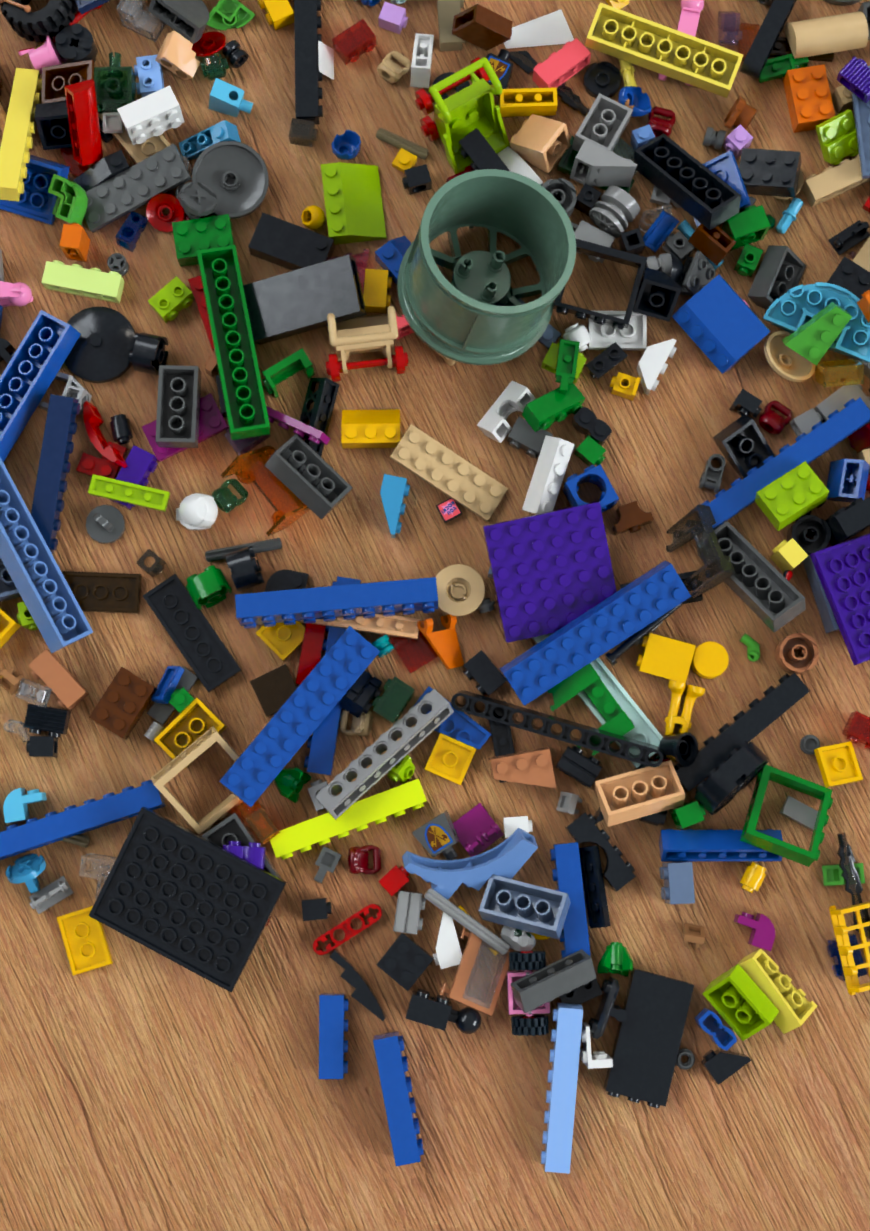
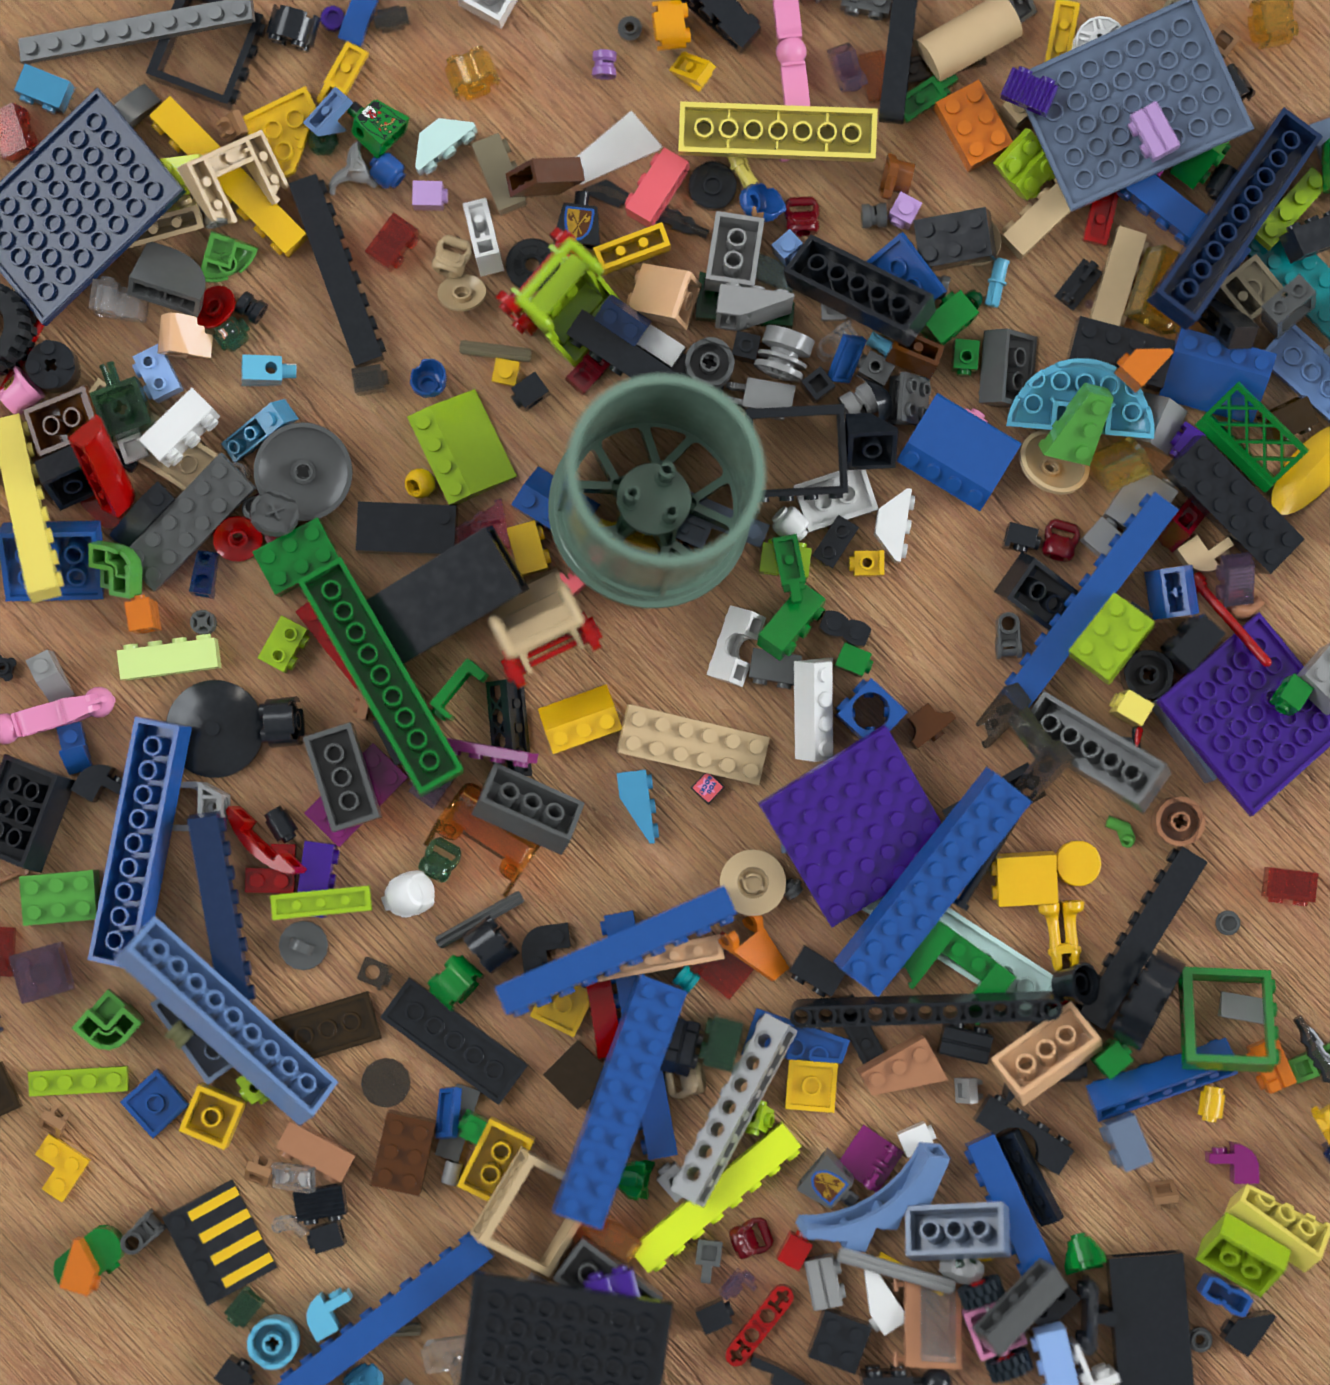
camera: 15 degrees left, 5 degrees up
white sticker [318,40,334,80] -> none
yellow plate [814,741,863,788] -> none
none -> clear smoke tile [361,1058,411,1108]
none -> tan dish [437,274,486,311]
none -> dark blue brick [594,294,652,347]
none -> bracket [719,1268,758,1300]
none -> orange brick [1245,1038,1297,1094]

